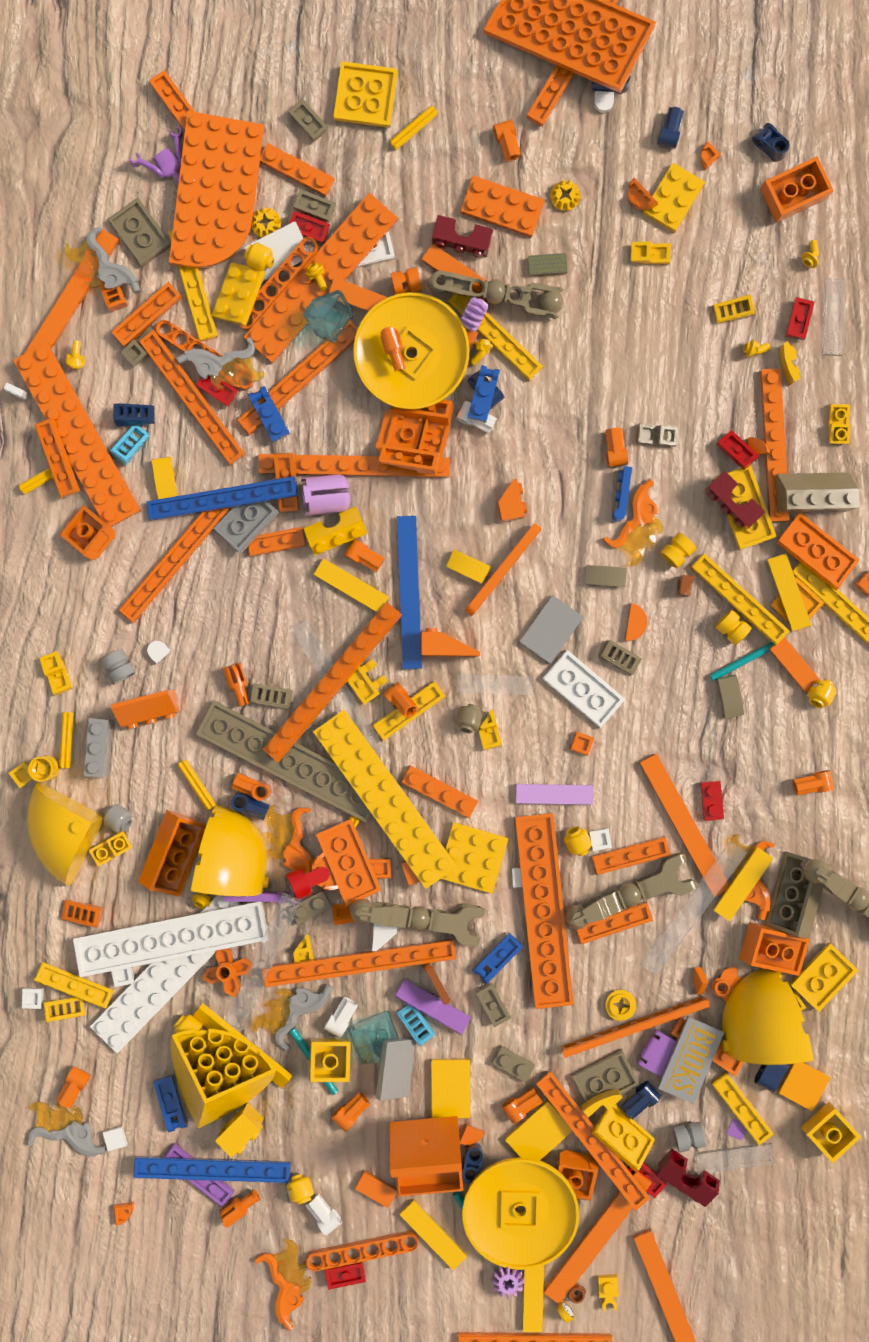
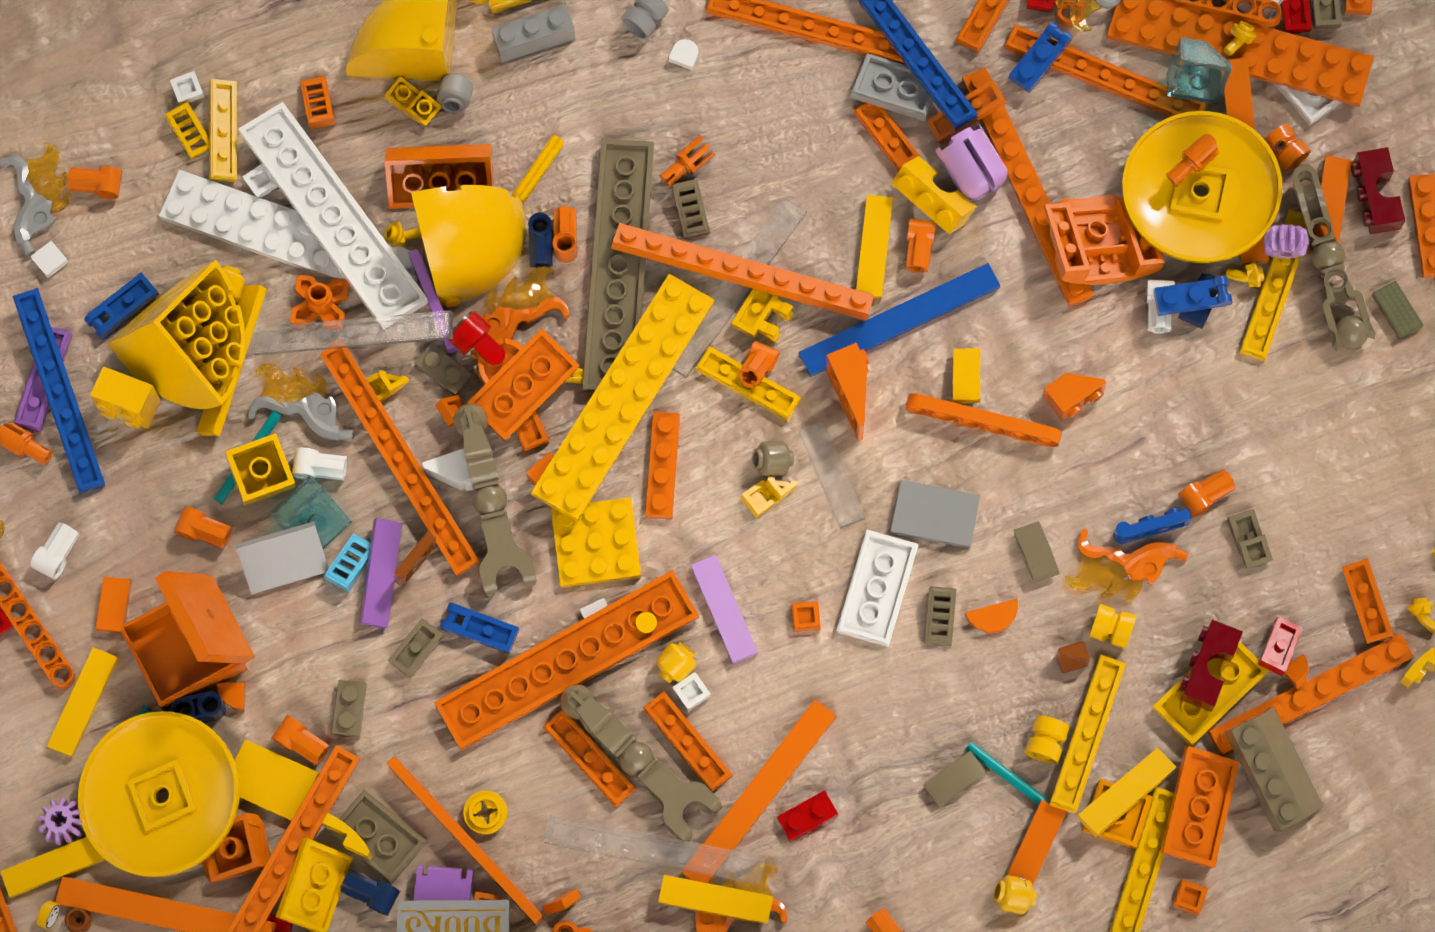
camera: 70 degrees right, 15 degrees down
orange slope [110,690,180,730] -> none
yellow head [286,1173,314,1205] -> none
yellow tile [431,1058,470,1118] -> none
yellow slope [828,404,851,444] -> none
none -> yellow piece [636,612,657,633]
none -> orange plate [1342,558,1394,645]

